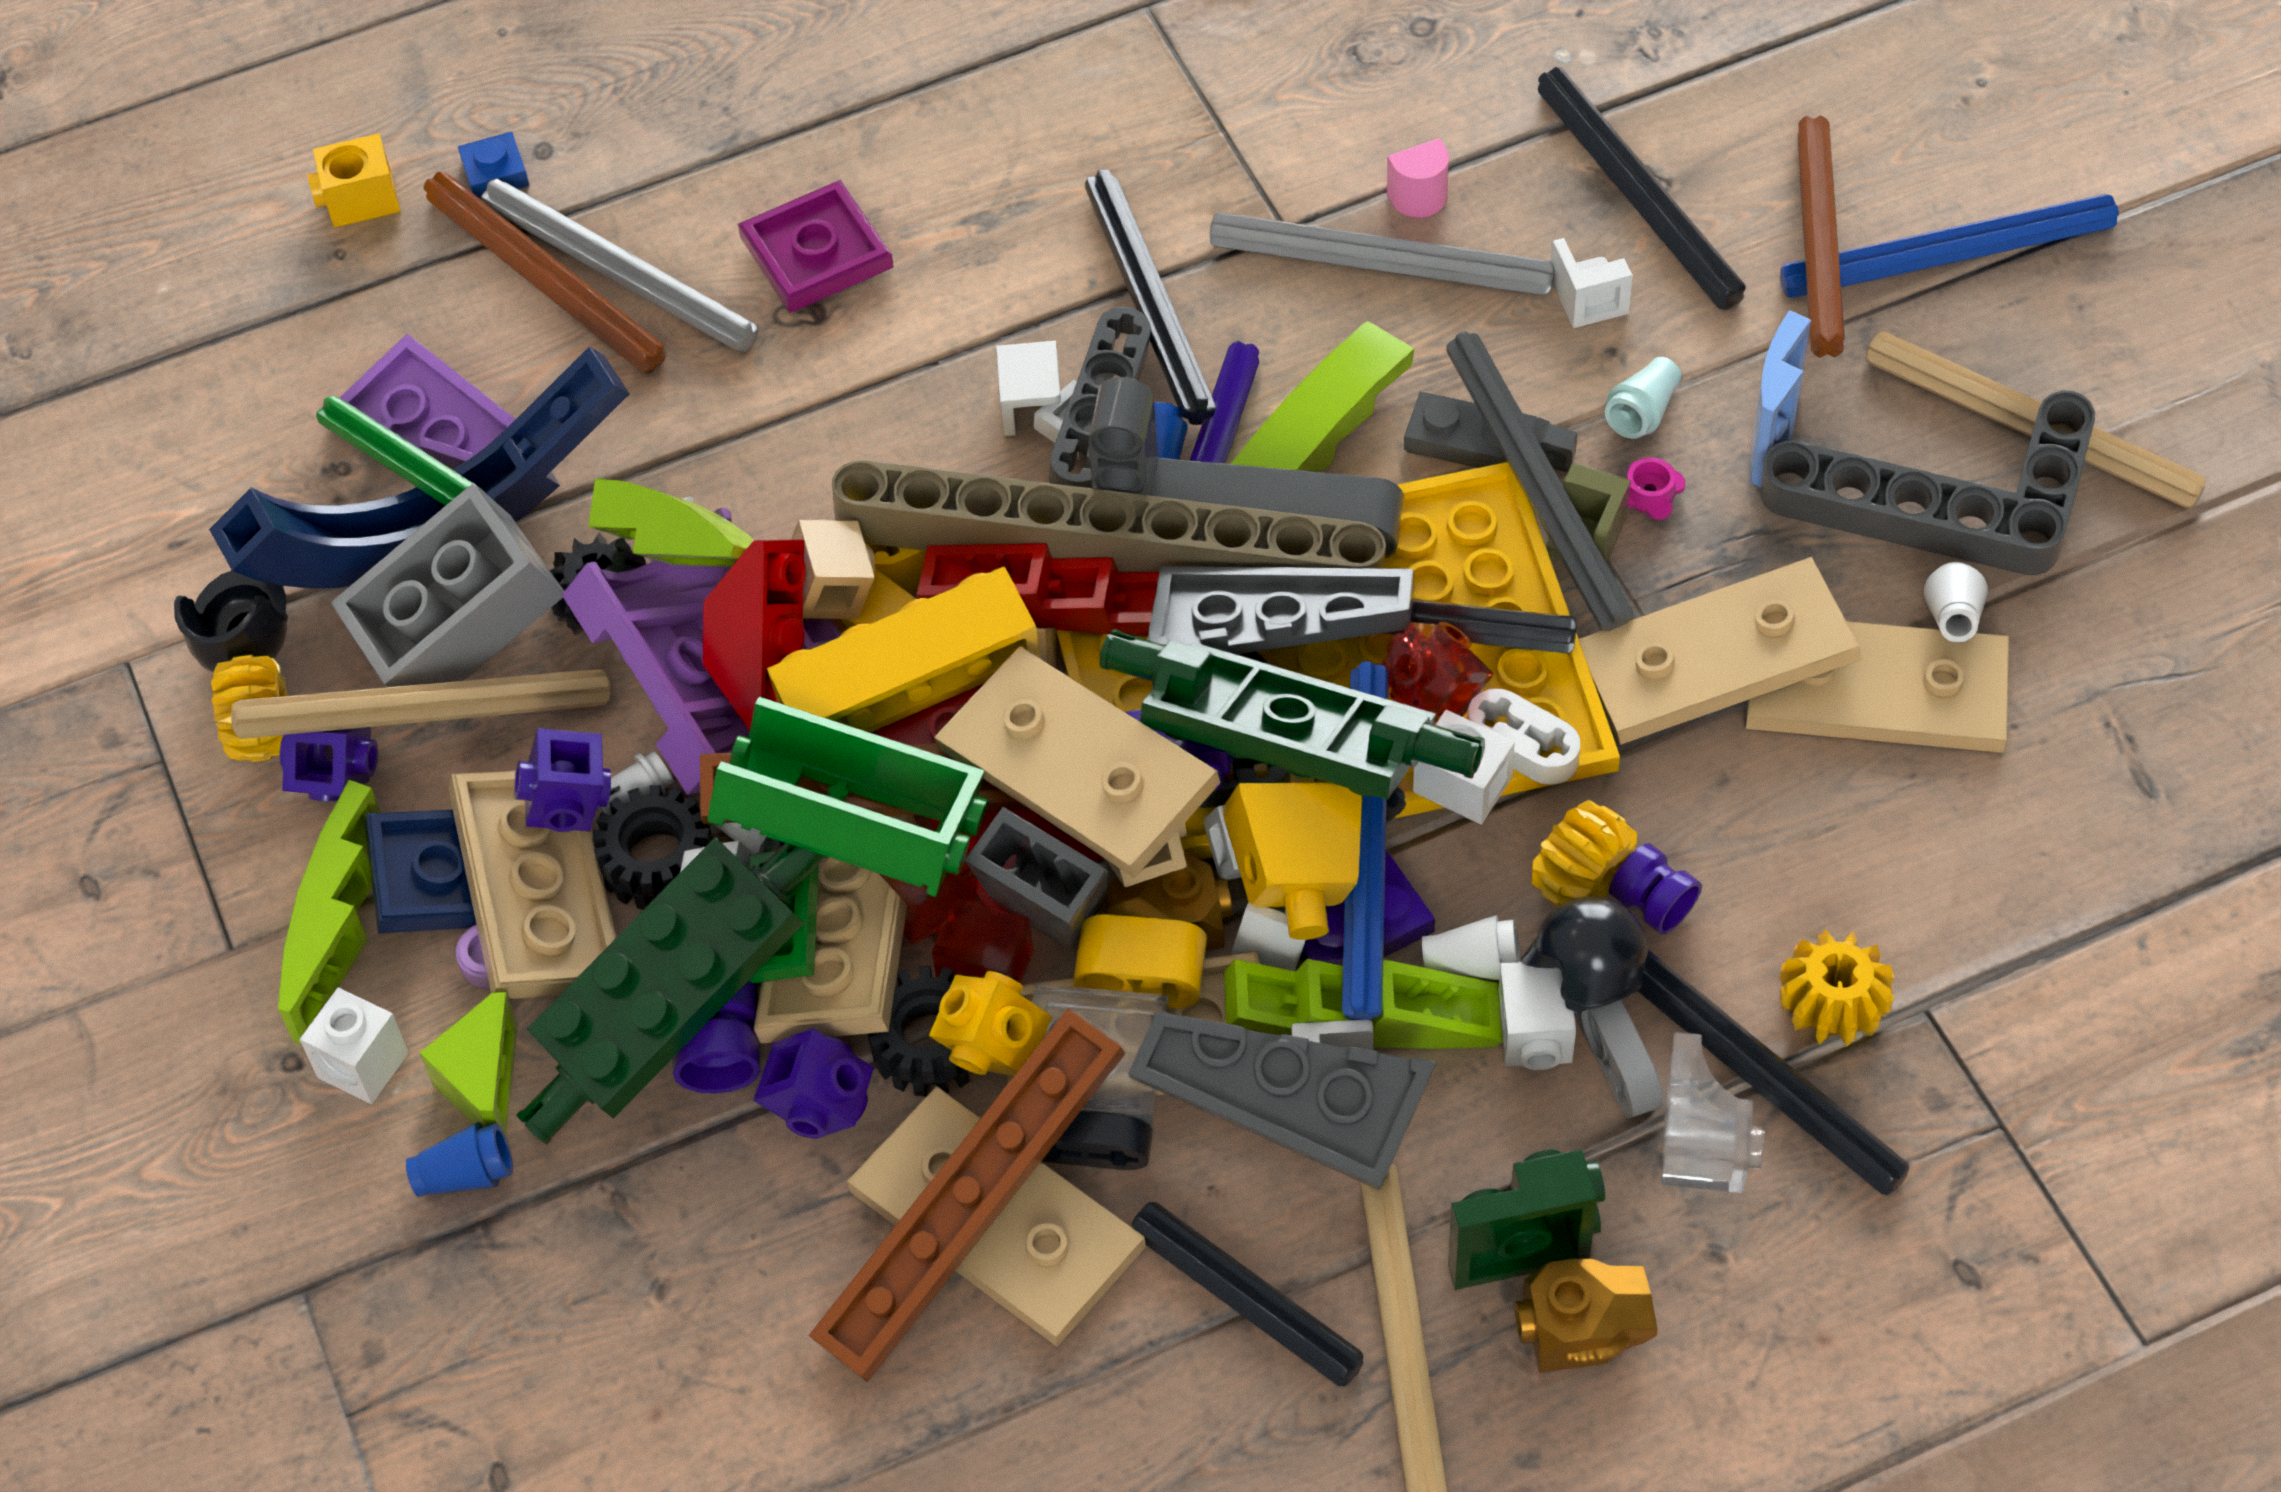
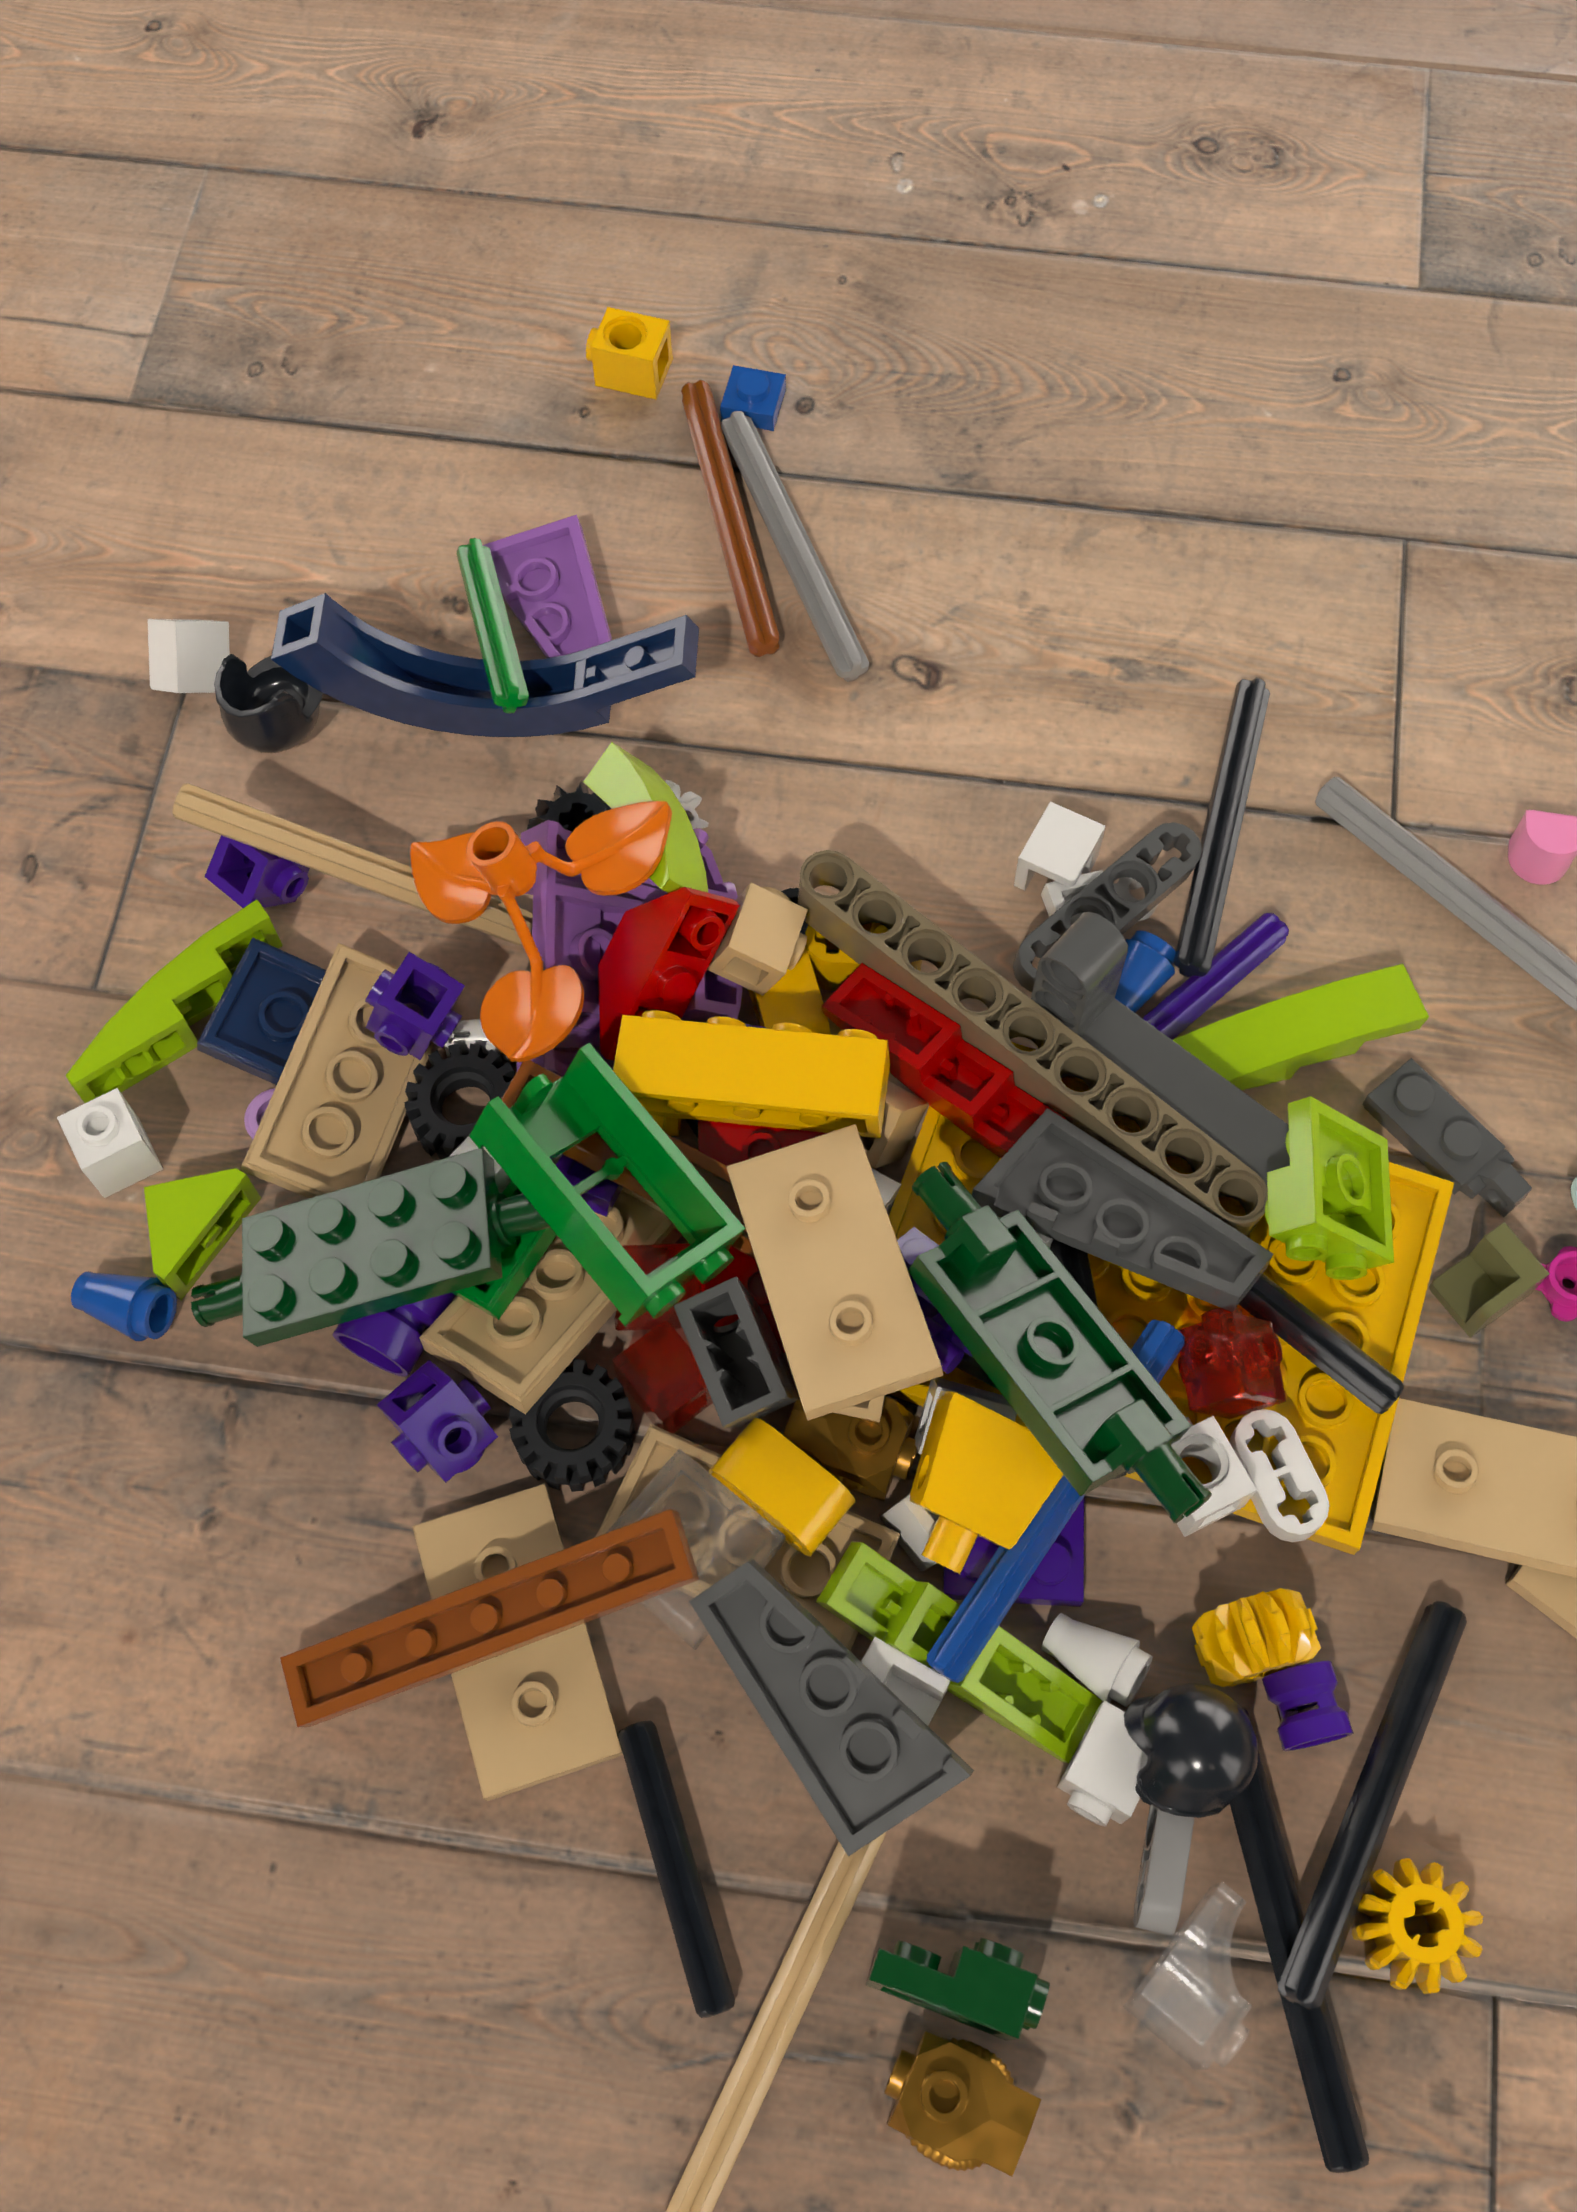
camera: 30 degrees right, 10 degrees up
yellow gear [211,655,289,762] -> none
light grey brick [331,483,564,687] -> none
magenta plate [737,179,894,313] -> none
yellow brick [929,971,1053,1076] -> none
black beam [1042,1111,1153,1170] -> none
dark grey axle [1446,331,1633,631] -> none
none -> white panel [148,619,230,693]
none -> orange plant [410,801,672,1062]
none -> lime plate [1265,1096,1394,1280]
none -> black axle [1278,1601,1467,2010]

